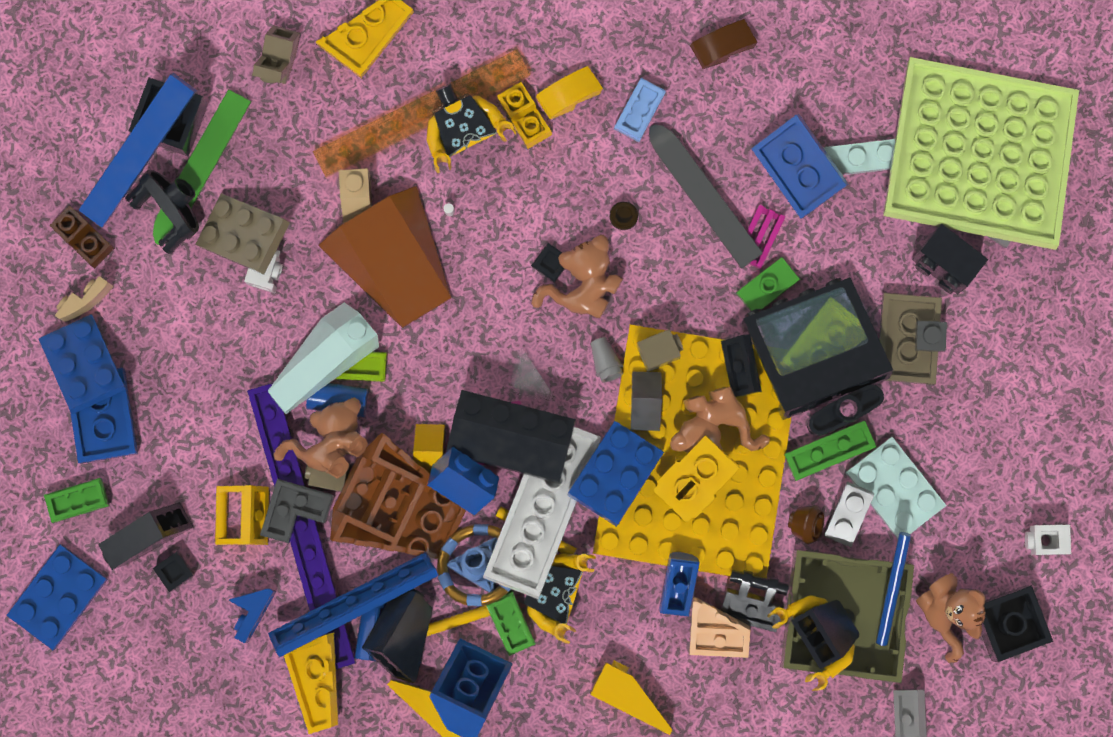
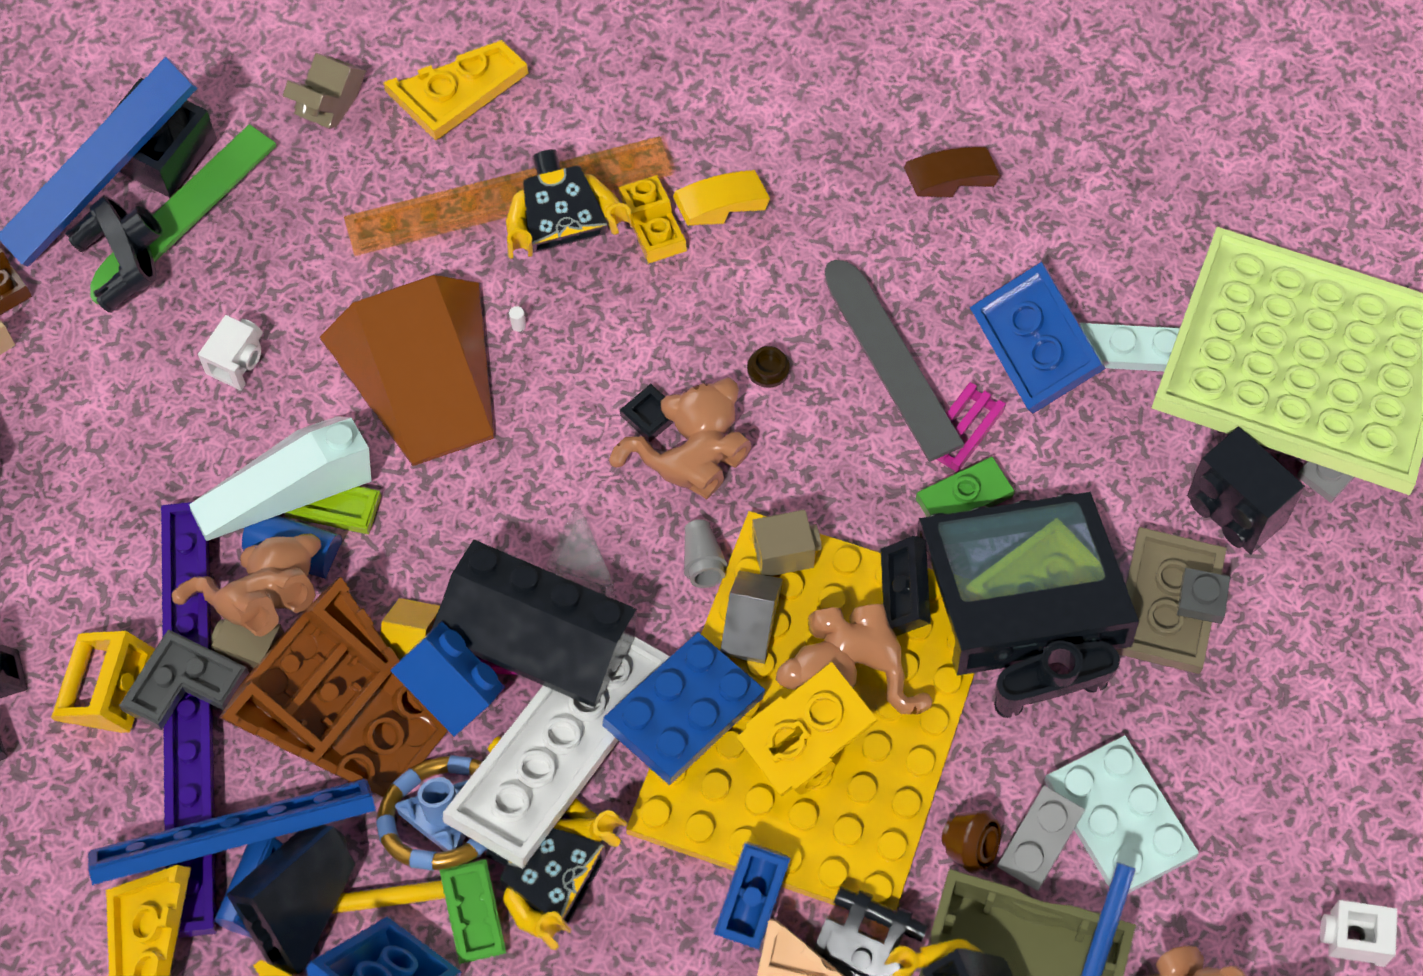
camera: 10 degrees right, 20 degrees down
dark tan plate [195,193,290,275] -> none
blue slope [229,588,277,643] -> none
tan slope [339,168,372,223] -> none
light blue plate [614,78,666,142] -> none
bright green plate [784,420,876,481] -> none

